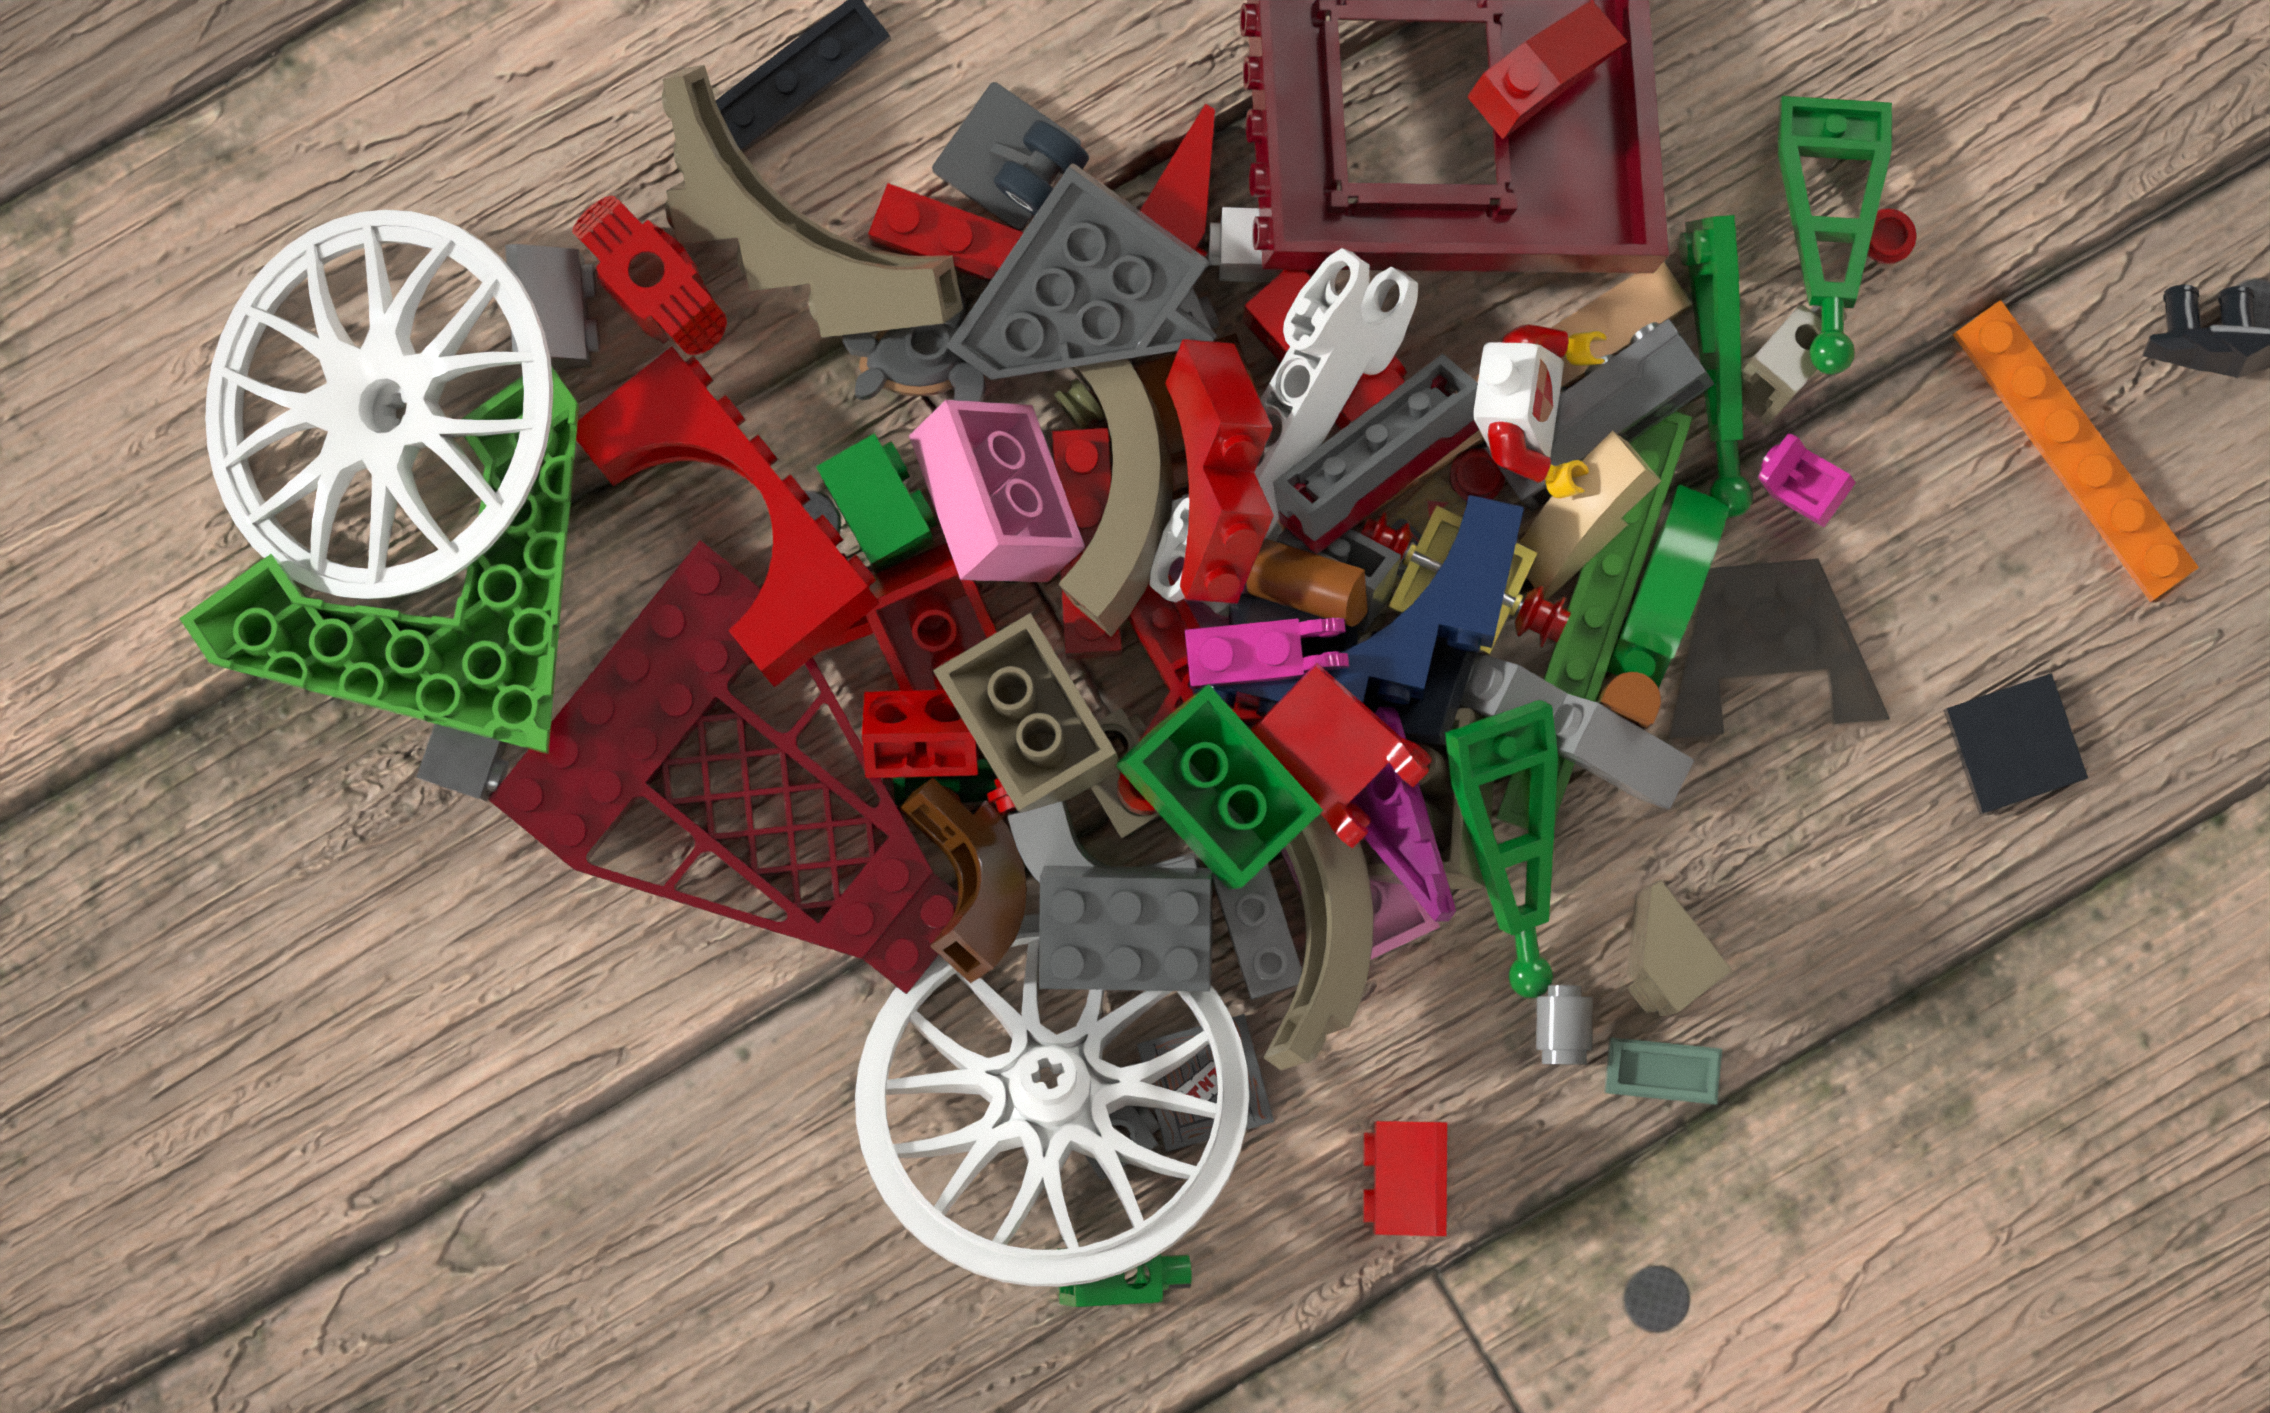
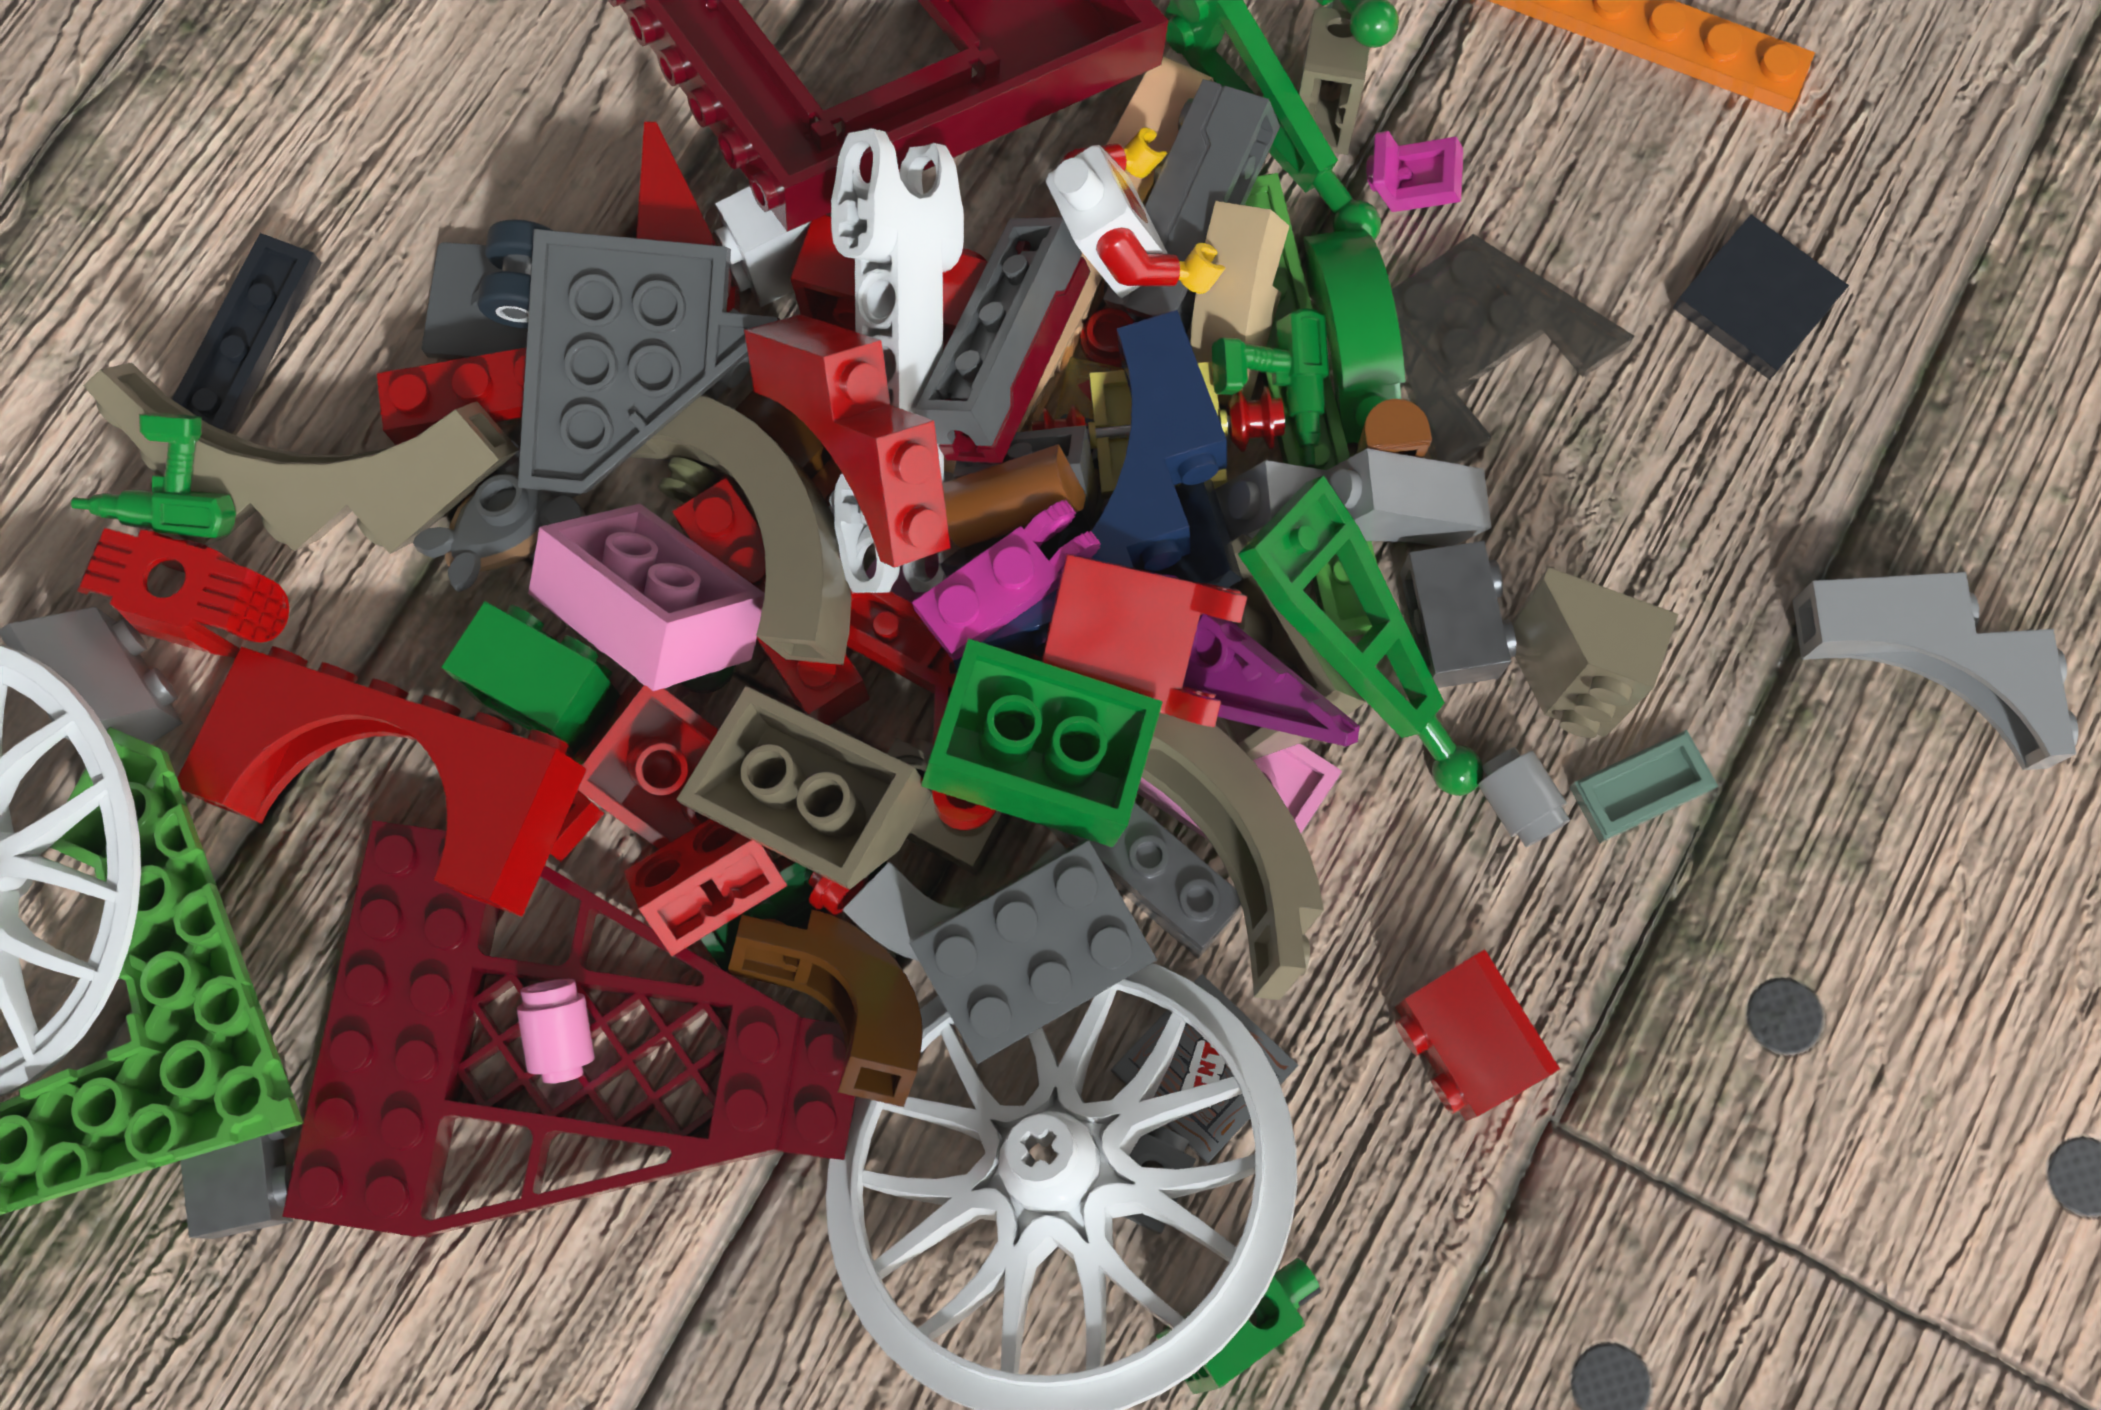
camera: 30 degrees left, 10 degrees down
none -> green piece [71,412,236,538]
none -> bright pink brick [516,979,595,1083]
none -> green piece [1212,308,1329,467]
none -> flat silver brick [1400,541,1516,688]
none -> light grey arch [1793,572,2078,770]

